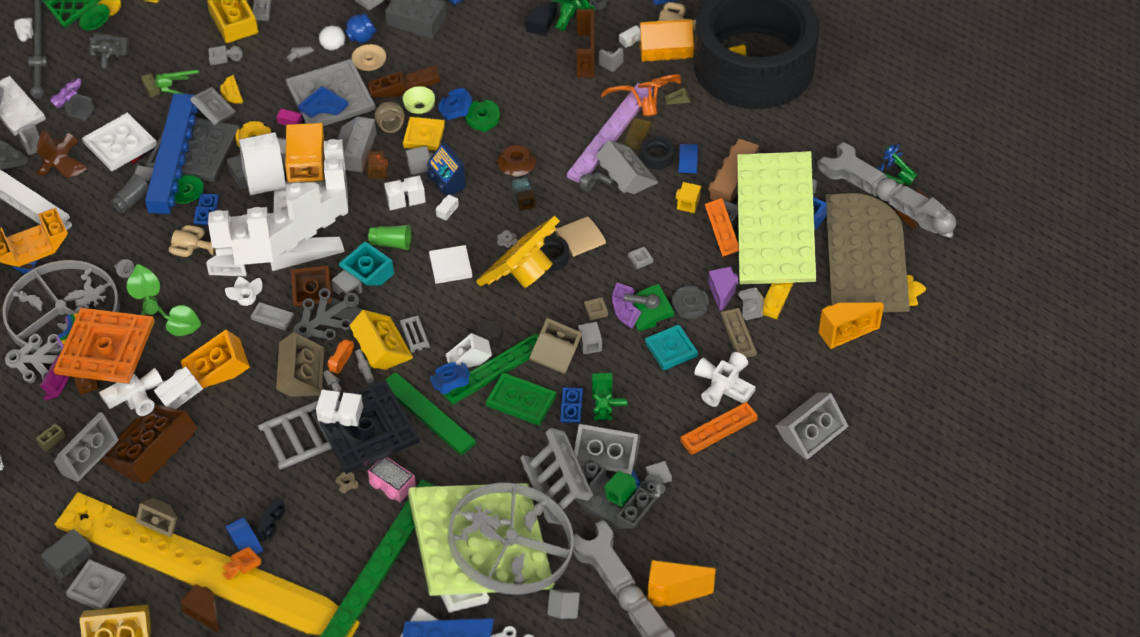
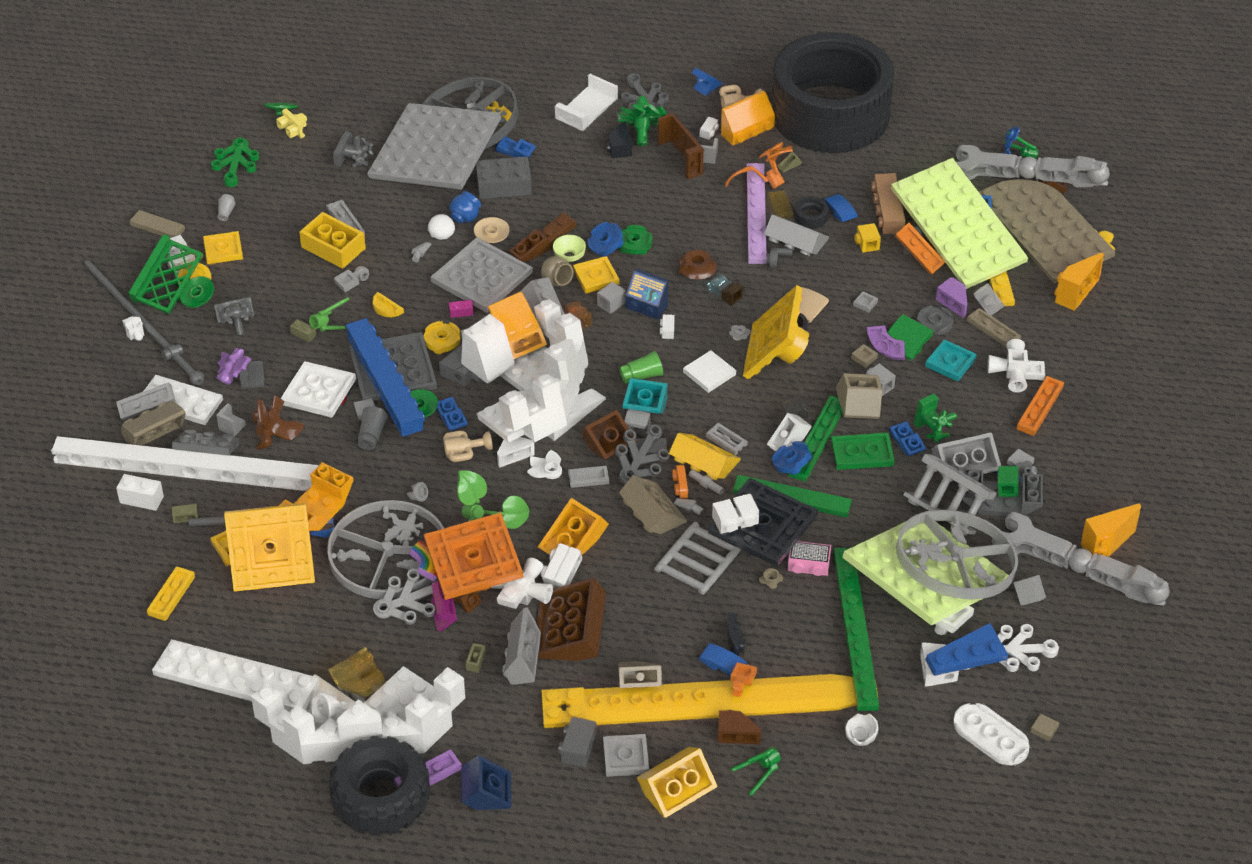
camera: 30 degrees left, 5 degrees down
light grey tile [190,87,236,125] -> none
blue tile [298,86,348,118] -> none
white piece [384,175,425,210] -> none
dark grey bar [623,293,660,309] -> none
light grey slope [775,392,848,460] -> none

